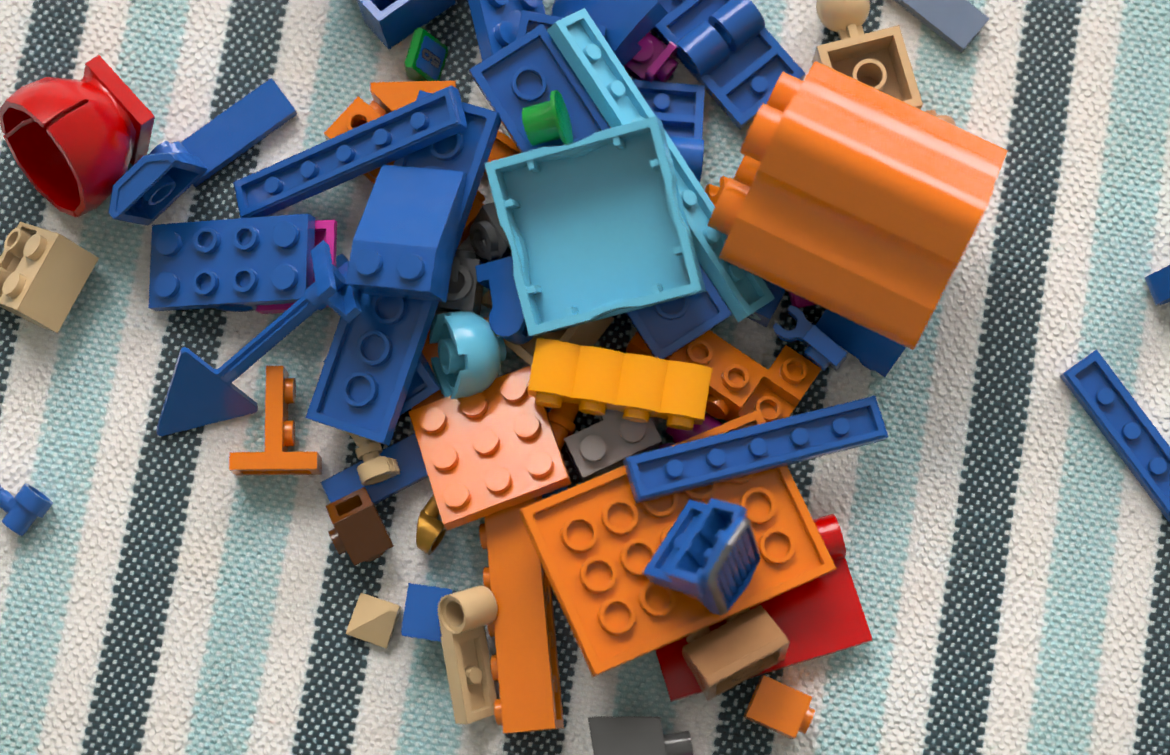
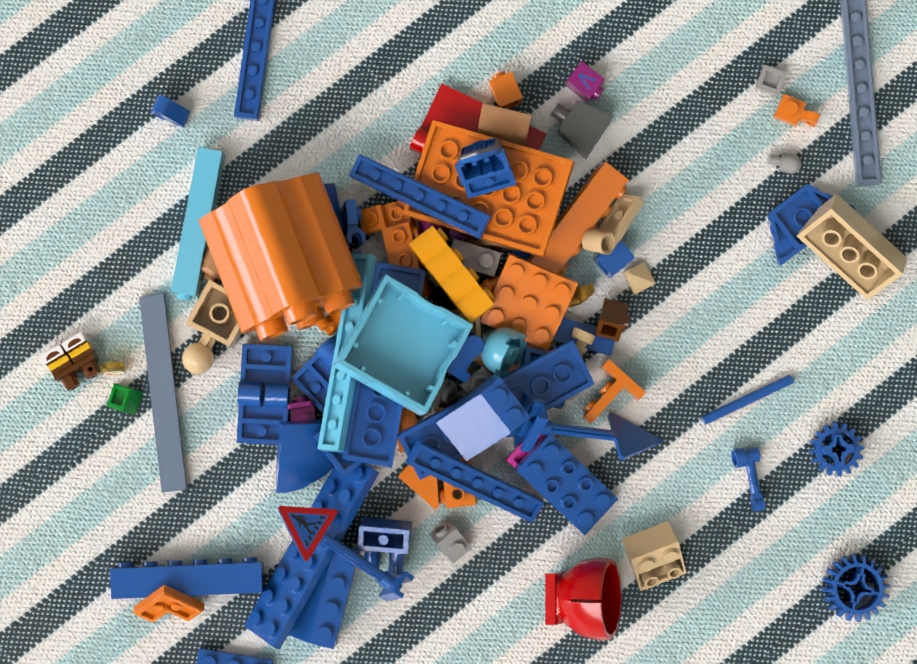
camera: 140 degrees left, 5 degrees up
blue slope [109,141,208,226] -> none
blue tile [181,78,297,187] -> none
slope [404,27,448,81] -> none
green piece [522,90,573,146] -> none
none -> medium azure brick [171,147,225,301]
none -> light grey bracket [430,519,472,564]
none -> blue bar [701,374,794,425]

